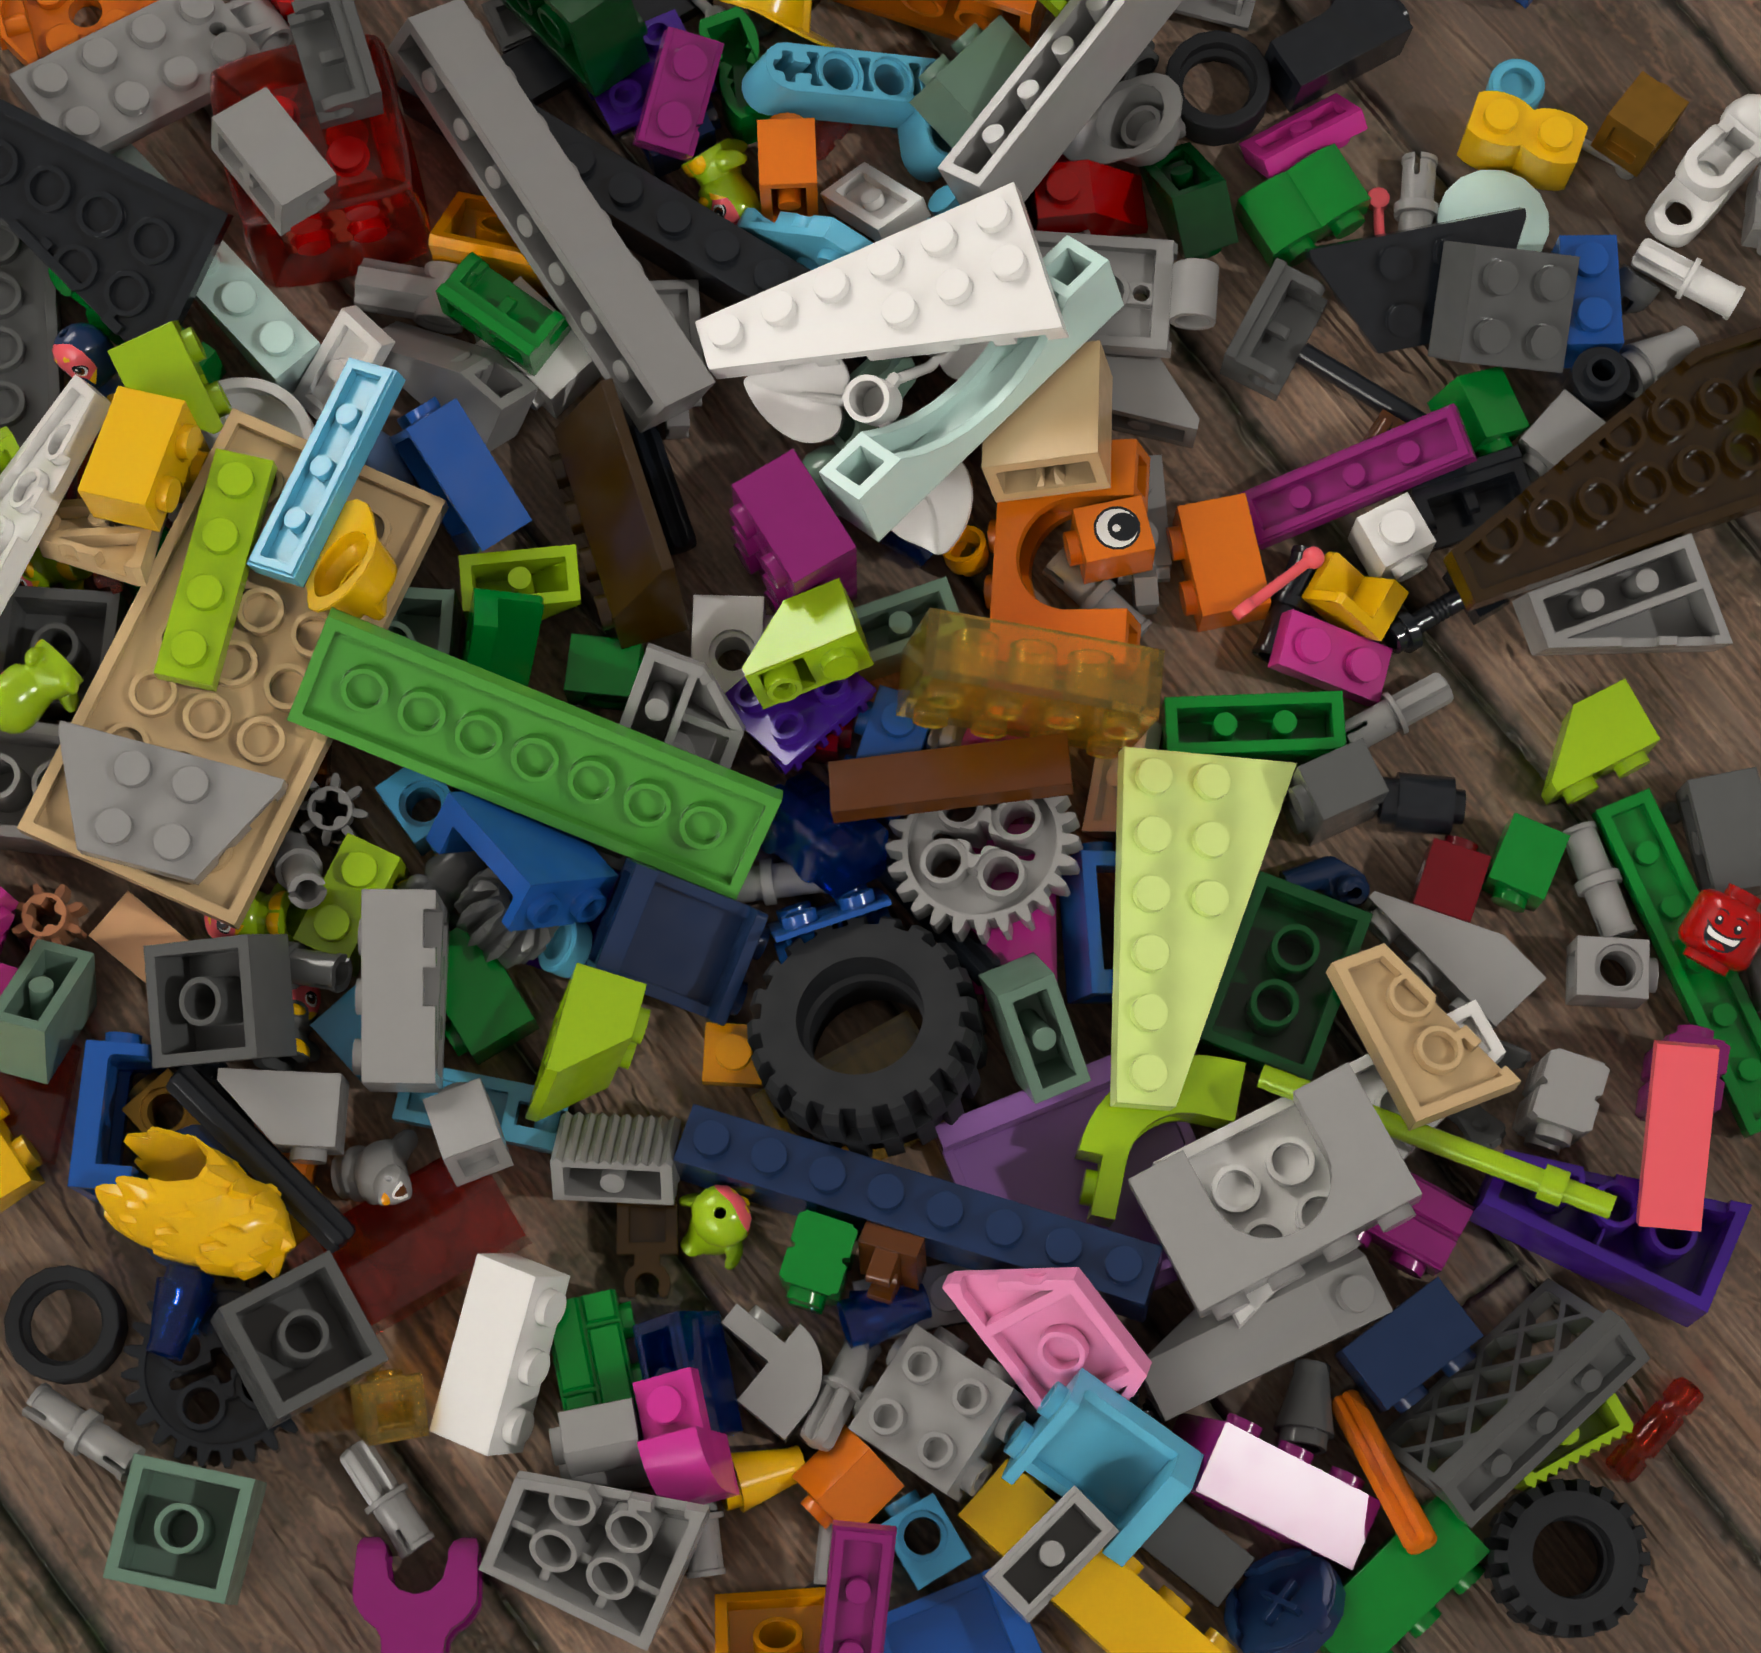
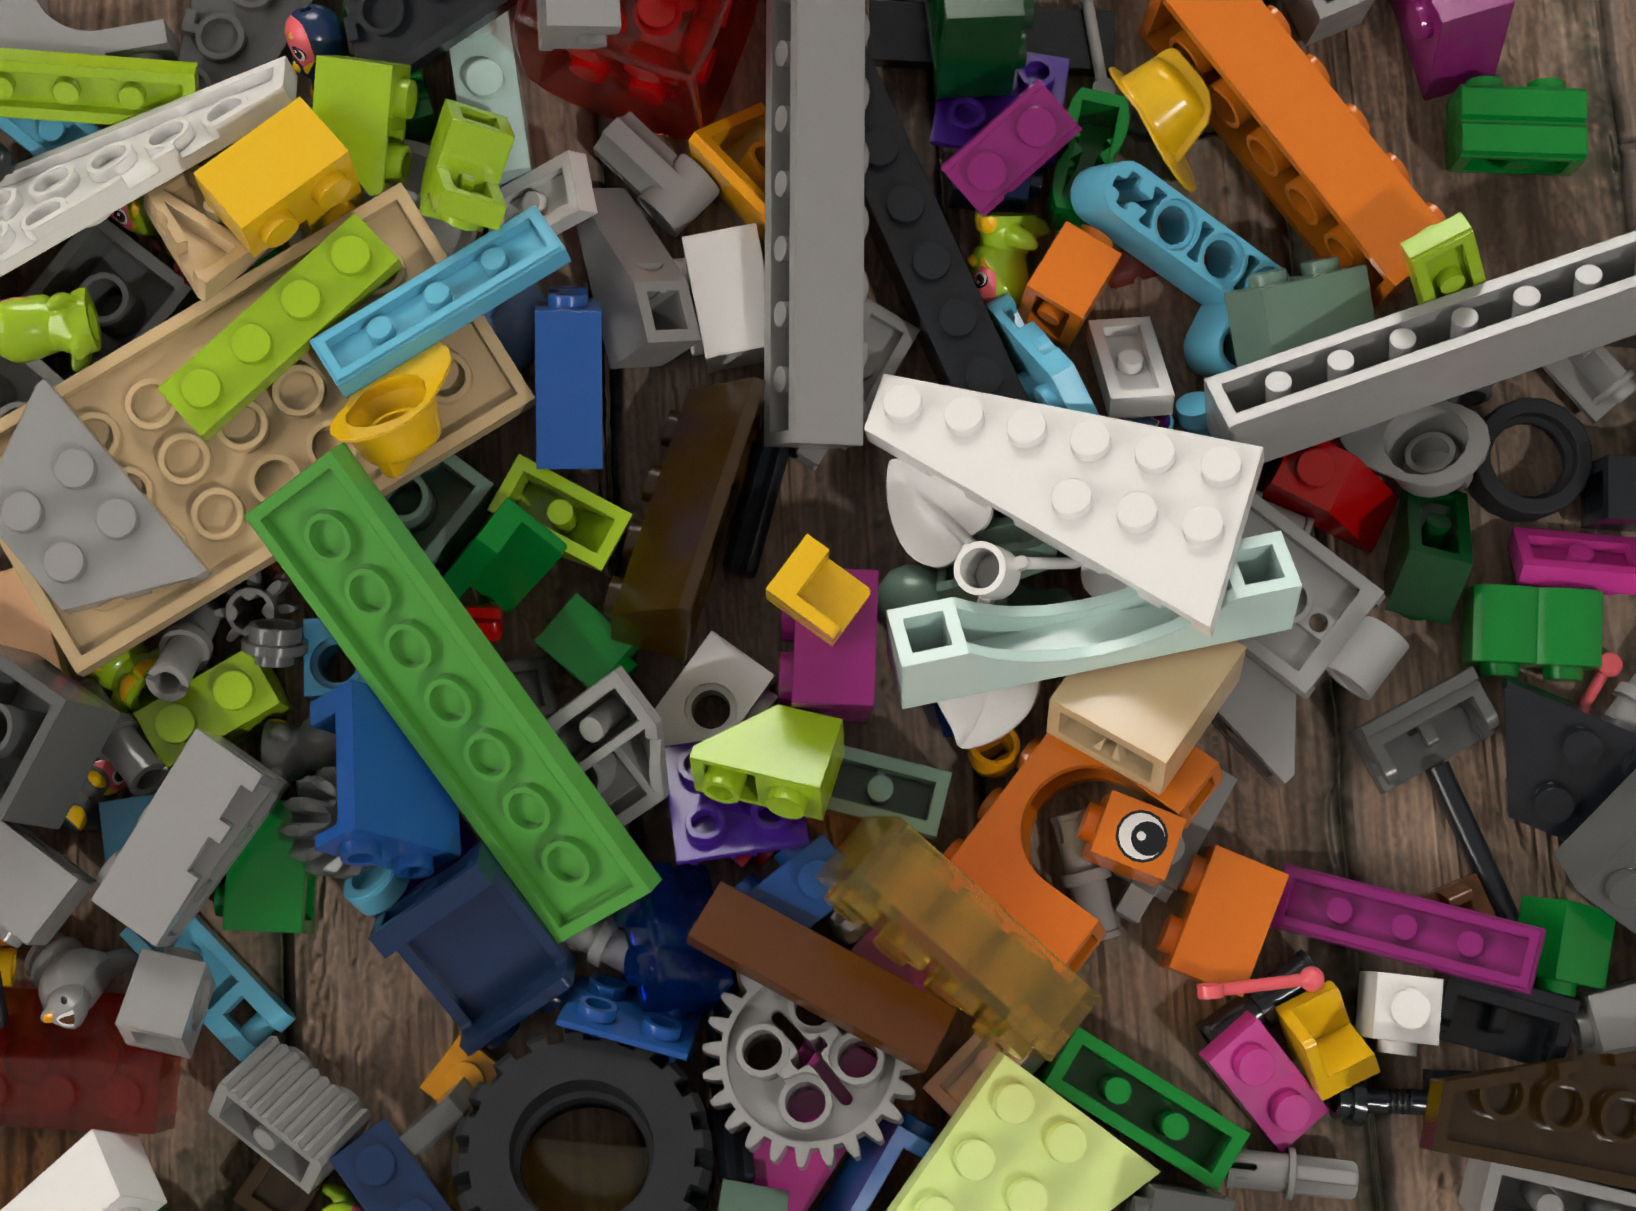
camera: 30 degrees right, 5 degrees up
green hinge [436,252,572,376] -> none
lime slope [525,963,651,1122] -> none
none -> dark grey plate [241,618,309,668]
none -> dark grey tile [399,1077,474,1156]
none -> lime brick [420,98,515,233]
none -> yellow panel [766,533,870,647]

